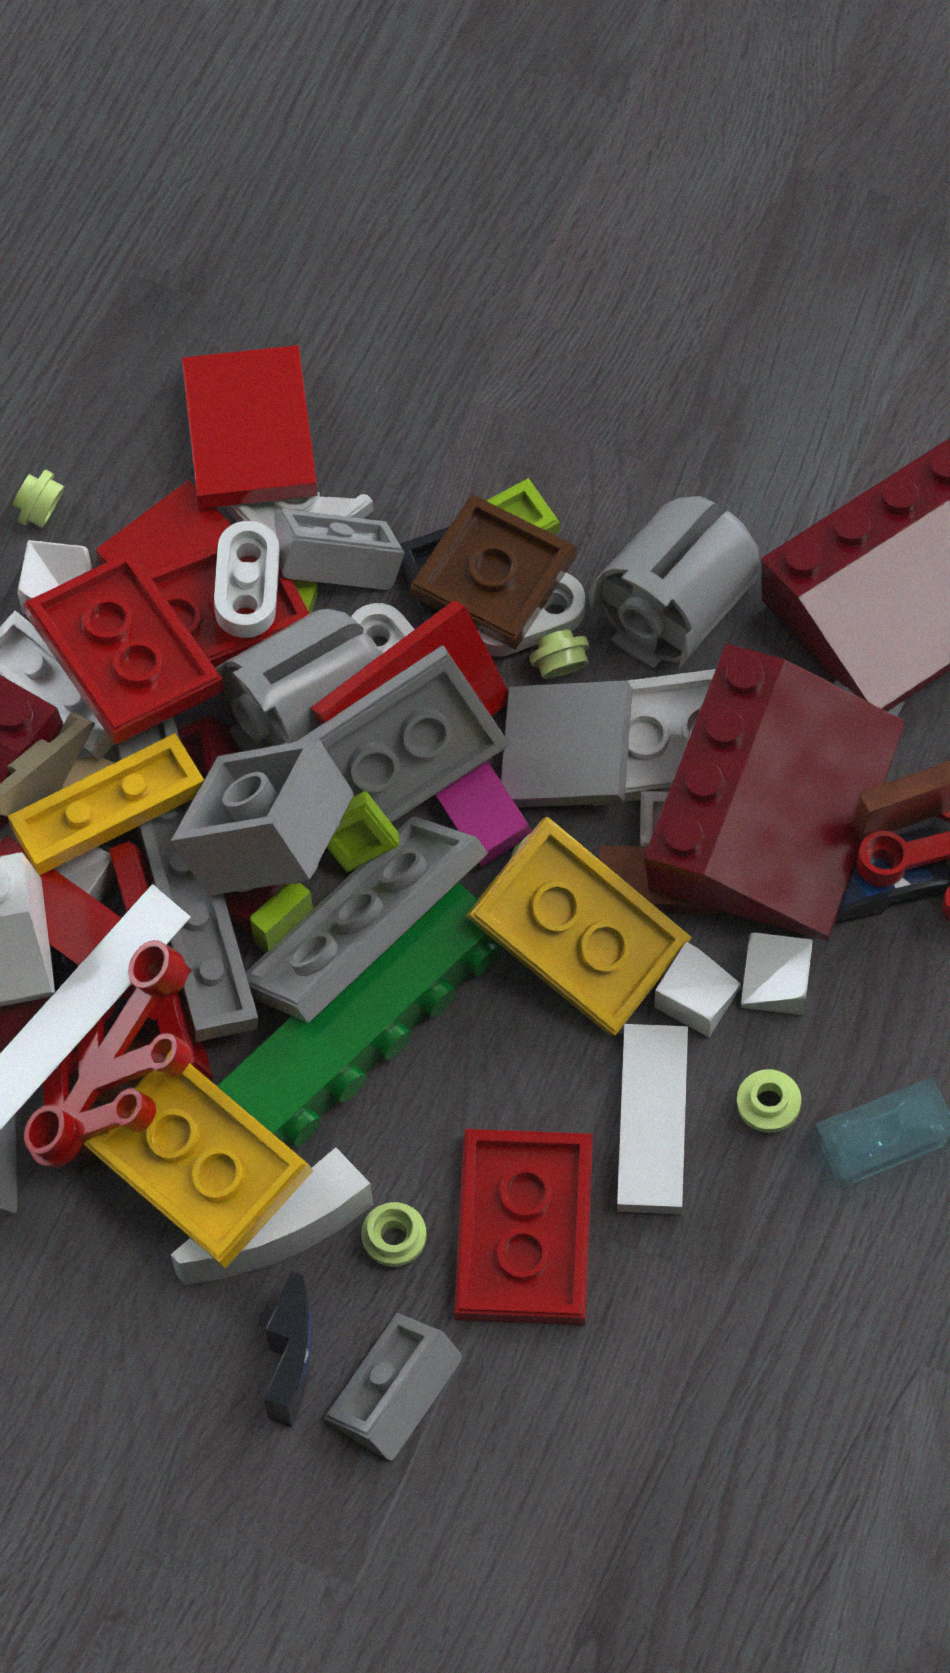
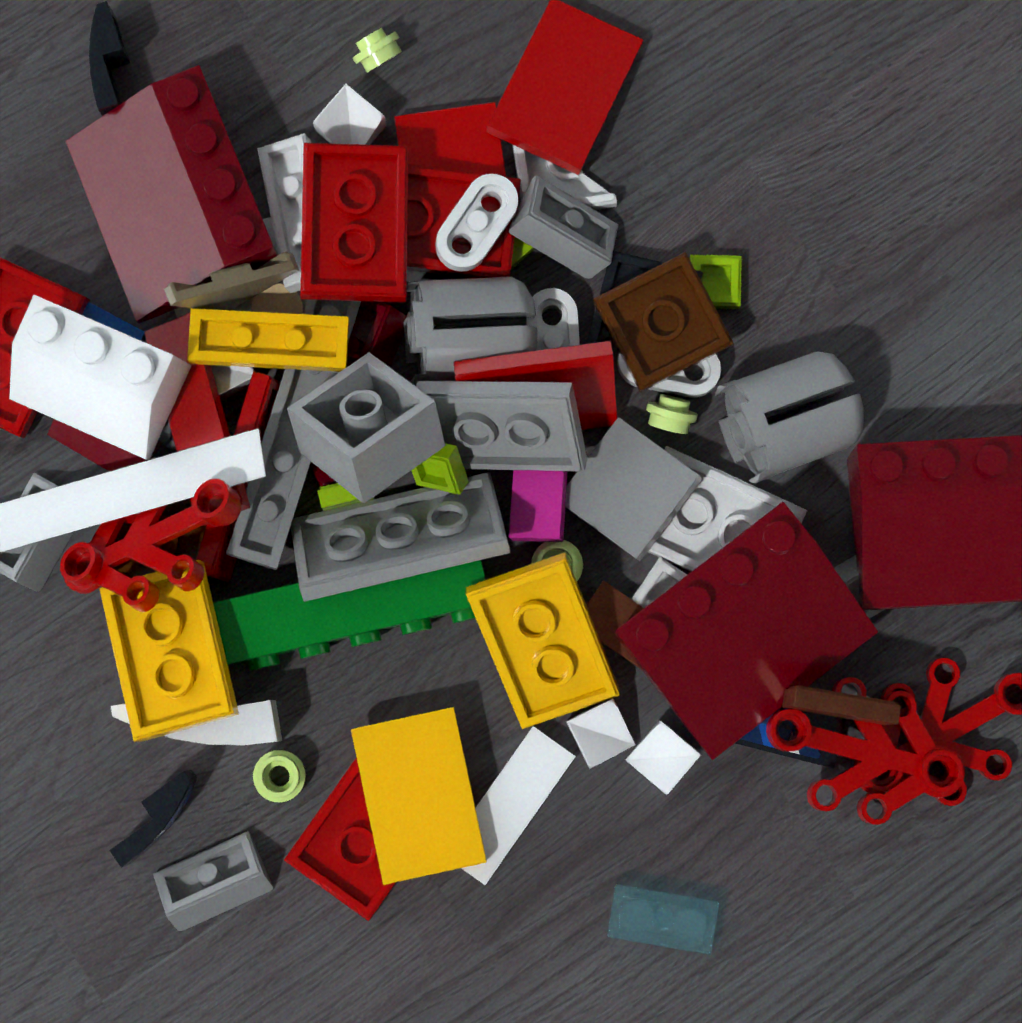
camera: 30 degrees right, 20 degrees up
yellowish green plate [737,1069,801,1133] -> none
none -> yellow tile [351,707,487,885]

